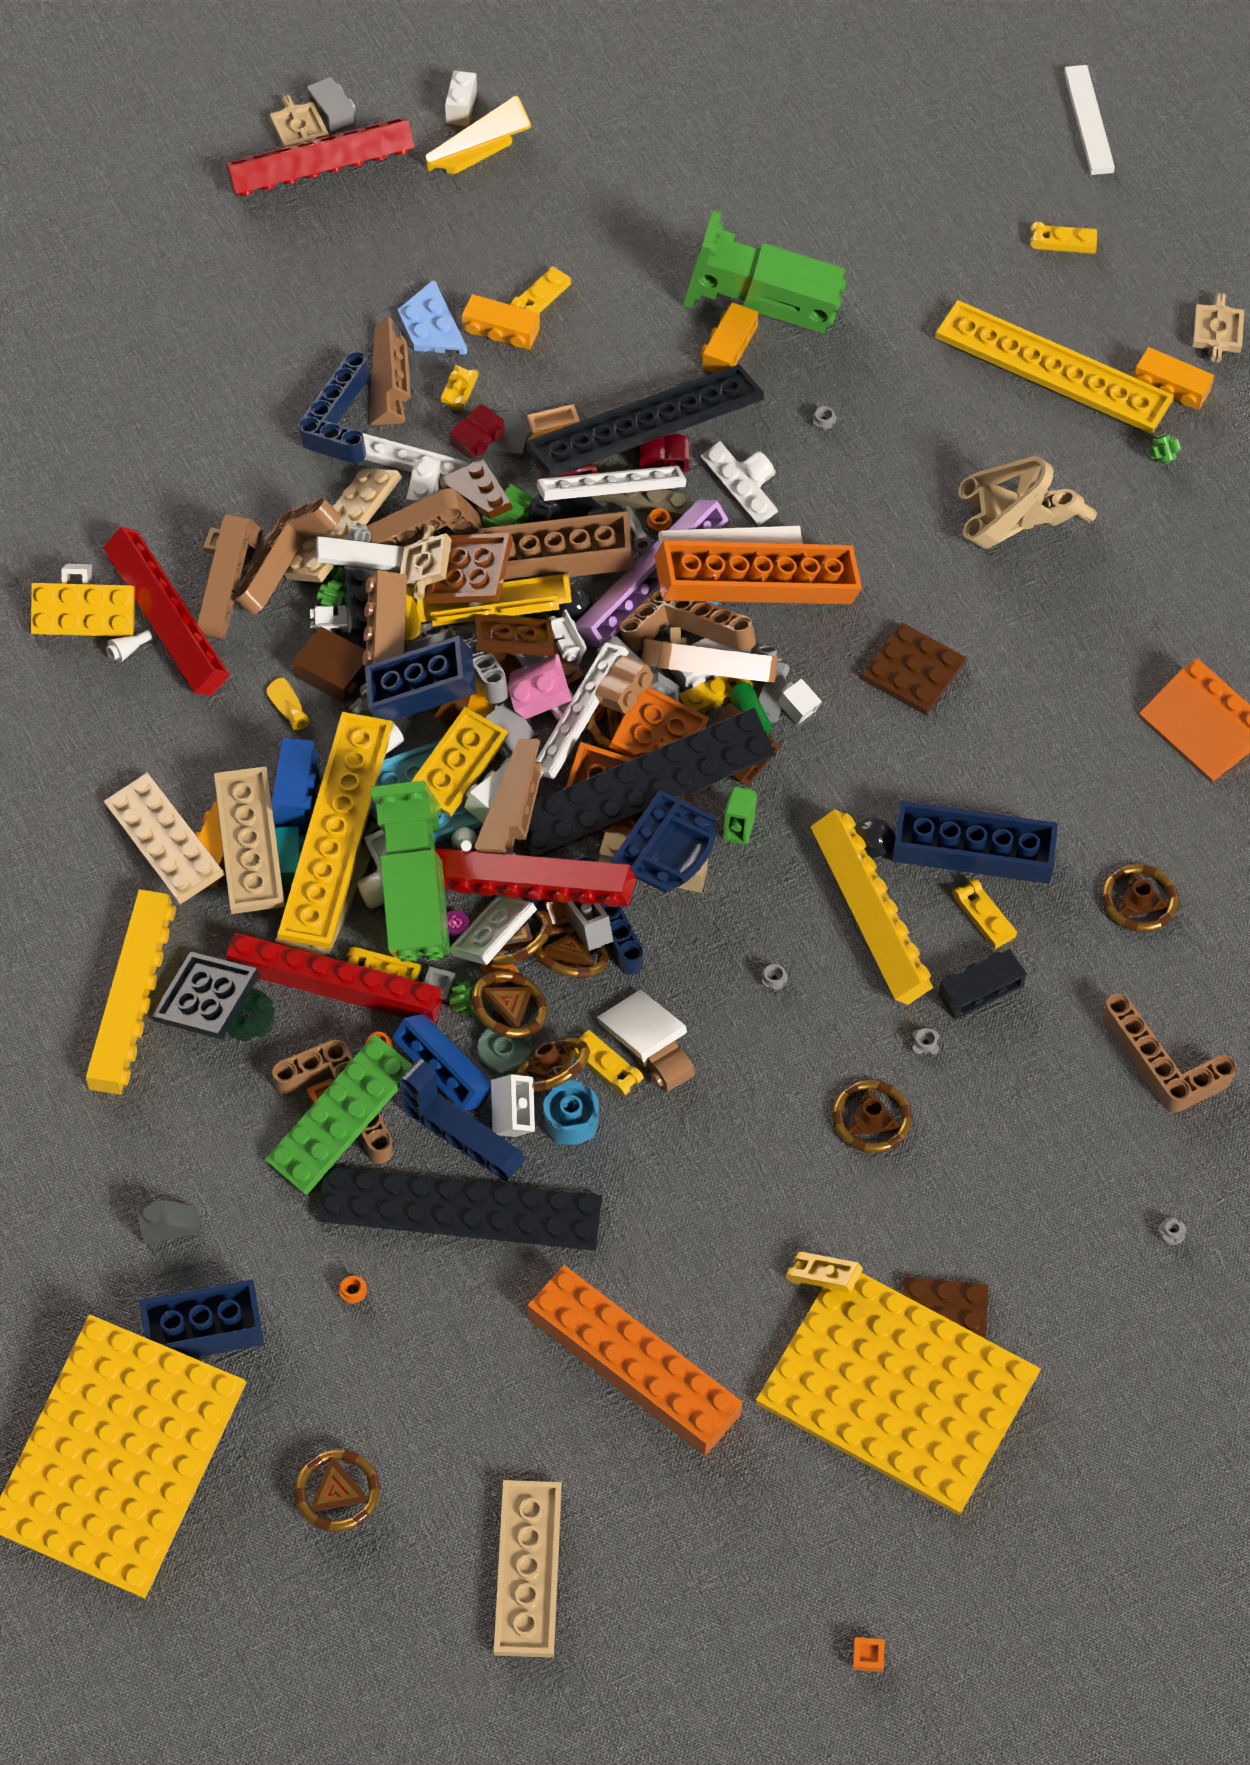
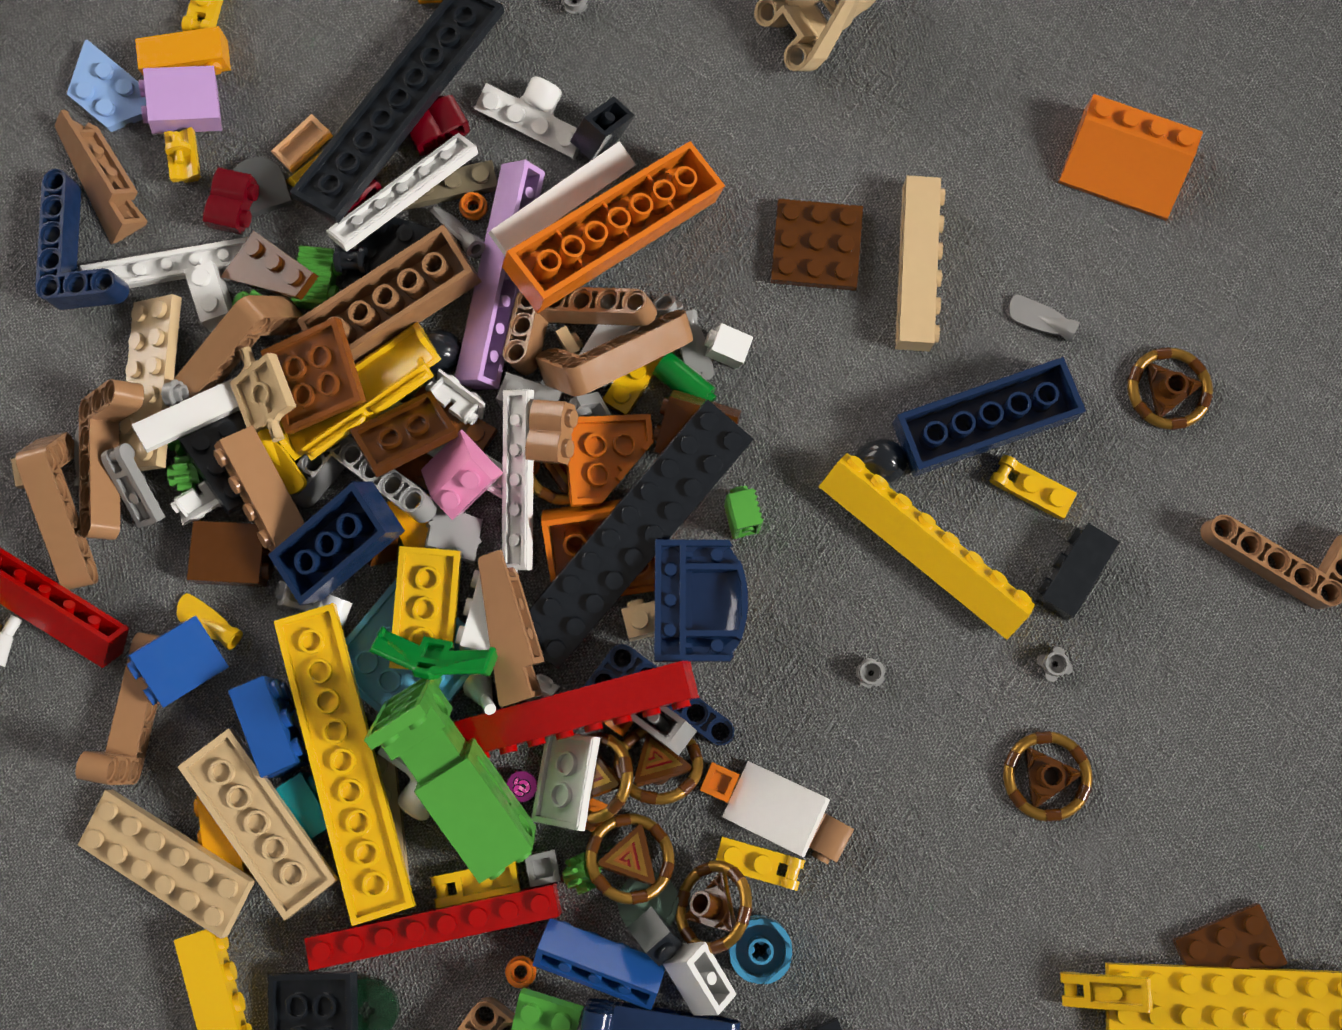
camera: 25 degrees left, 20 degrees up
none -> medium nougat beam [75,632,159,785]
none -> light grey plate [101,443,165,528]
none -> blue brick [126,616,229,708]
none -> lavender brick [139,66,222,134]
none -> green plate [369,627,498,680]
none -> black brick [570,96,635,160]
none -> black brick [627,906,683,966]
none -> orange plate [700,762,740,803]
none -> tan brick [895,175,945,352]
none -> light grey piece [1009,295,1080,342]

